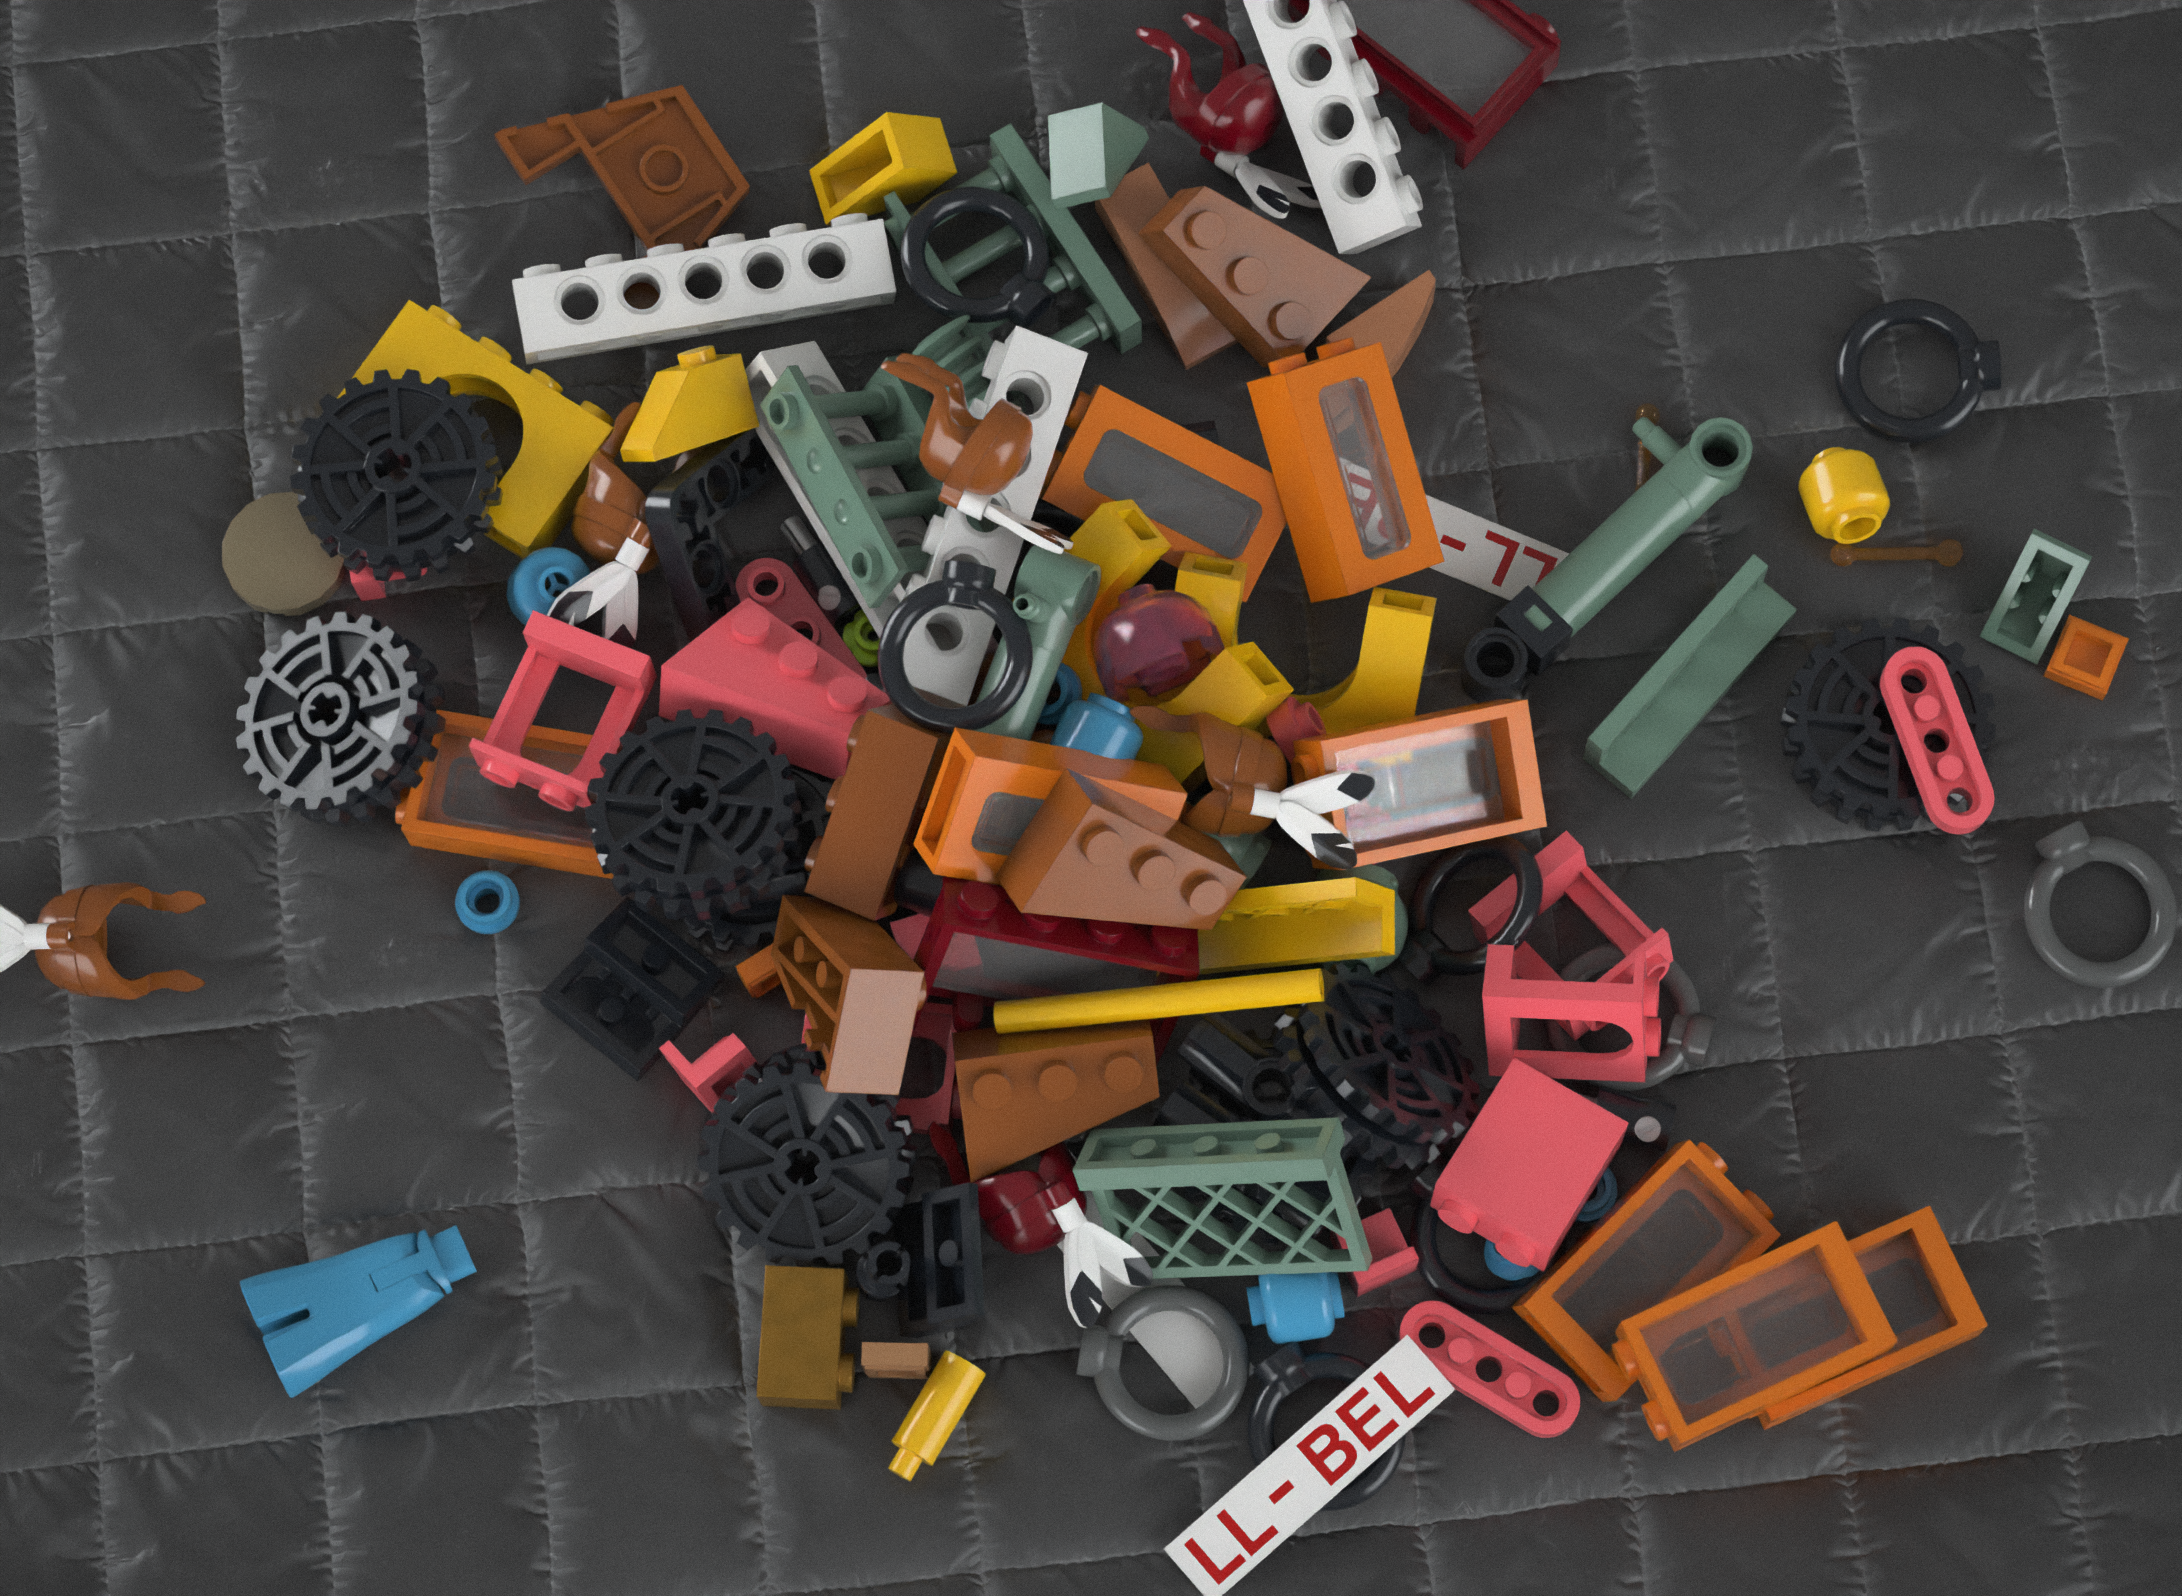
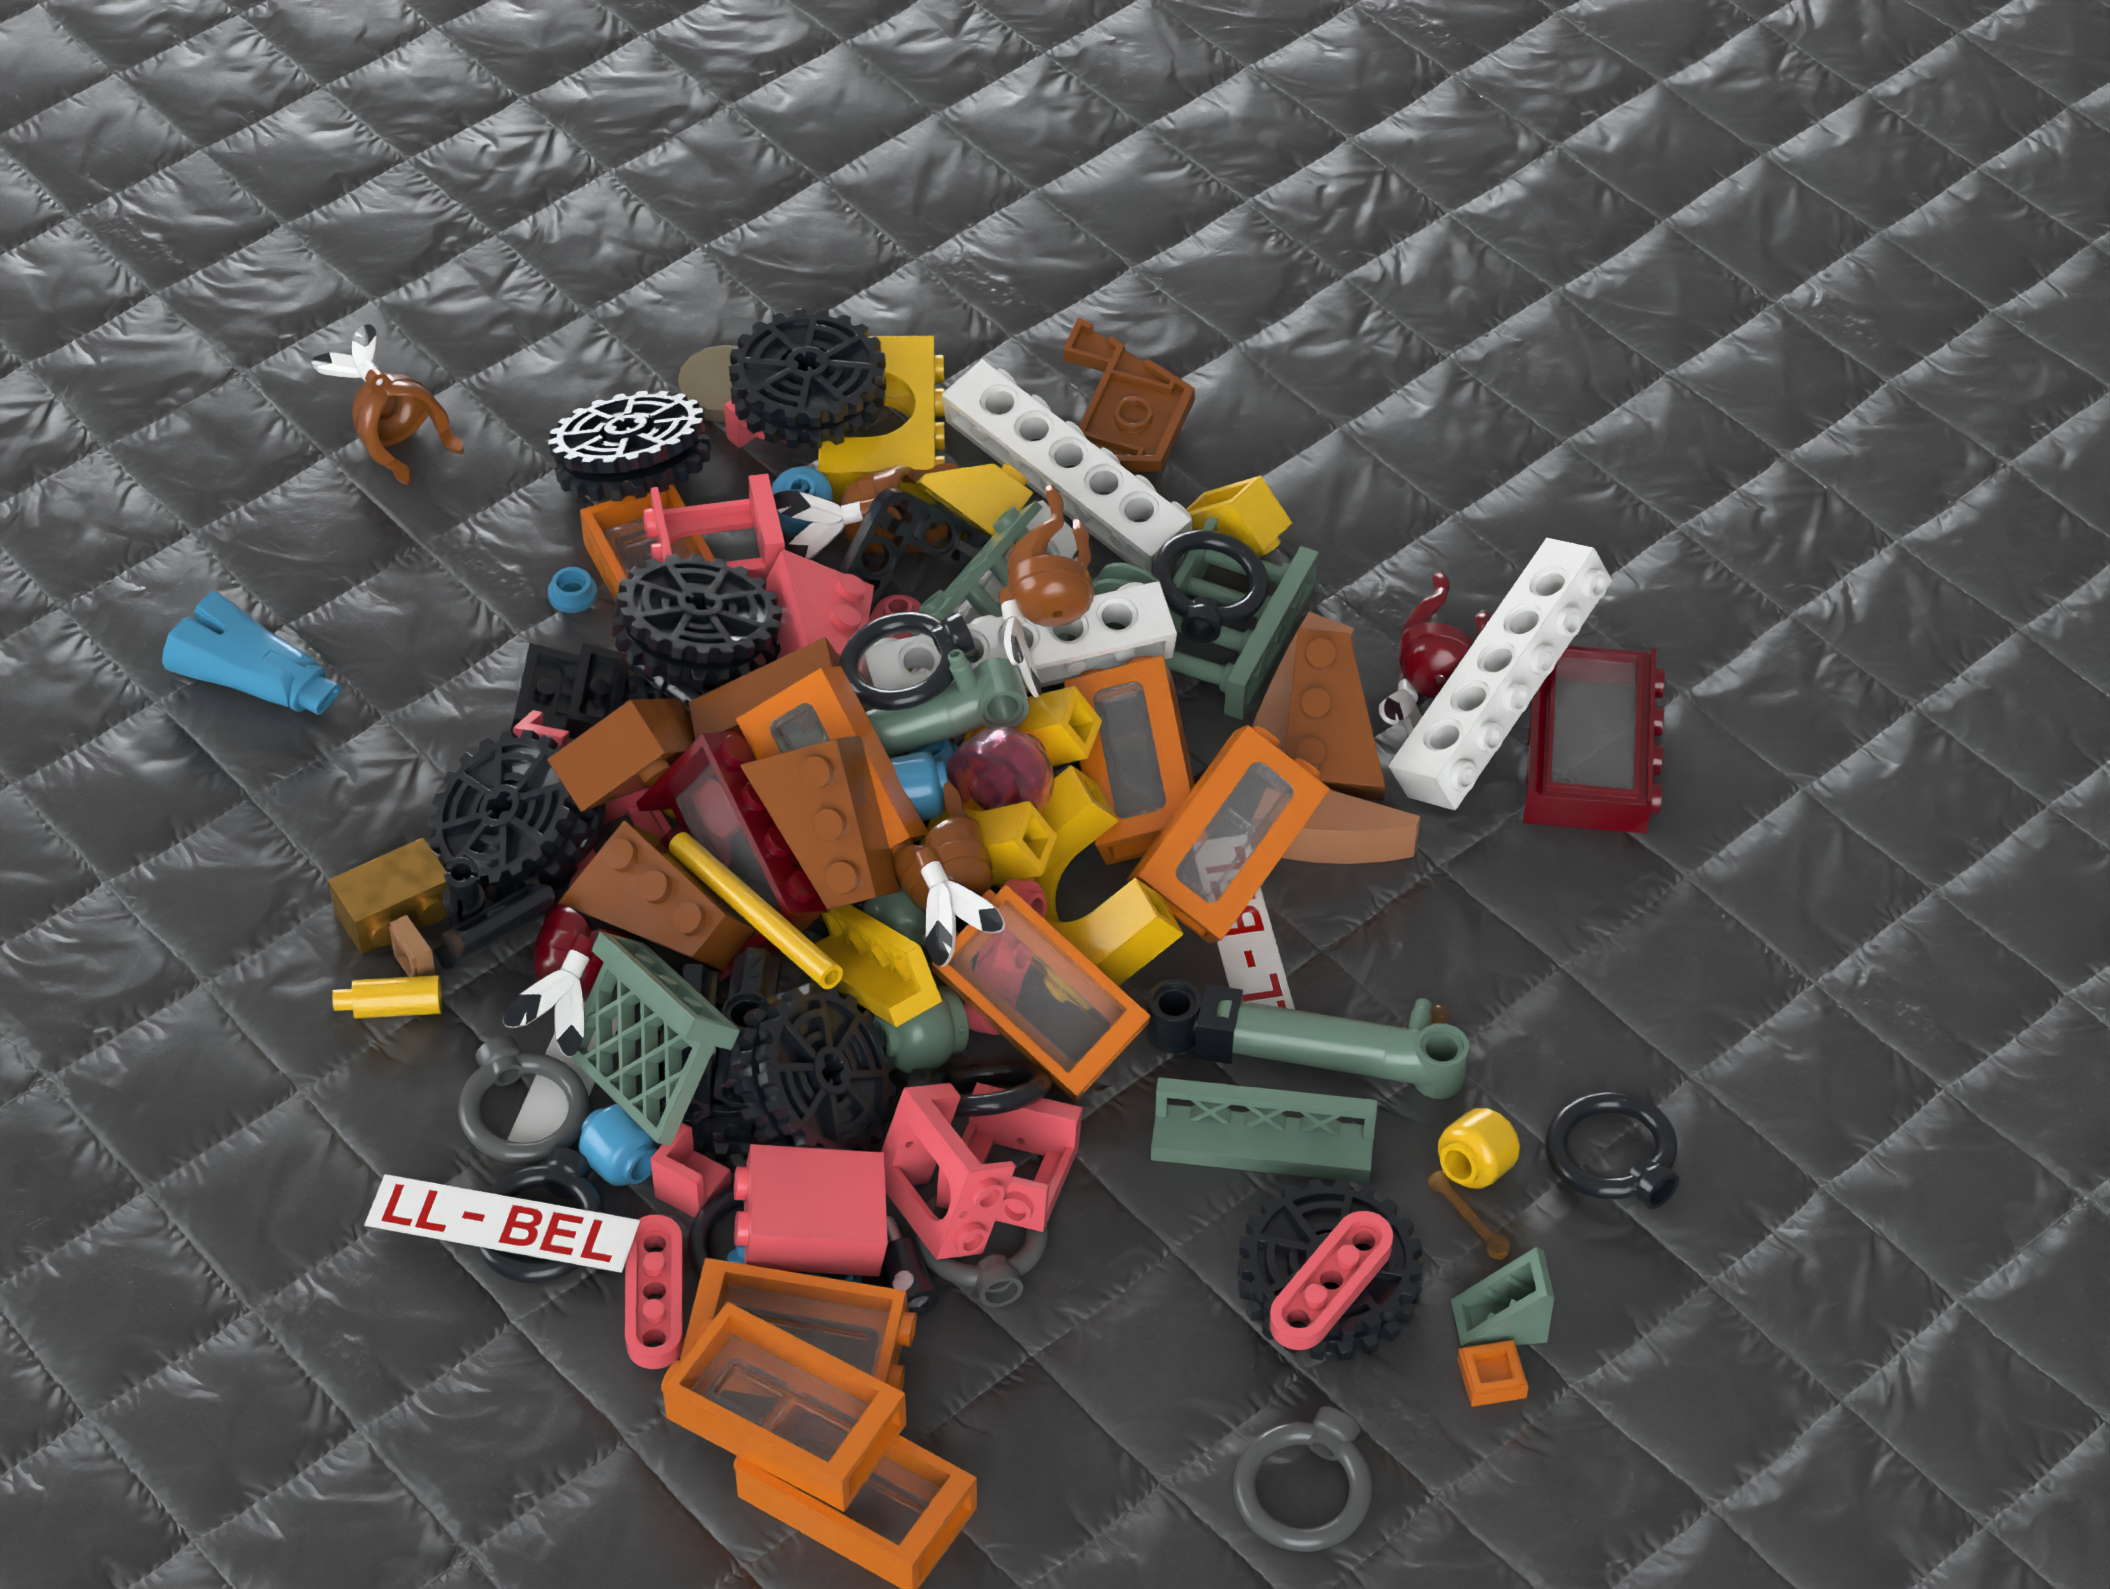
camera: 50 degrees right, 25 degrees down
slope [1048,102,1149,210] -> none

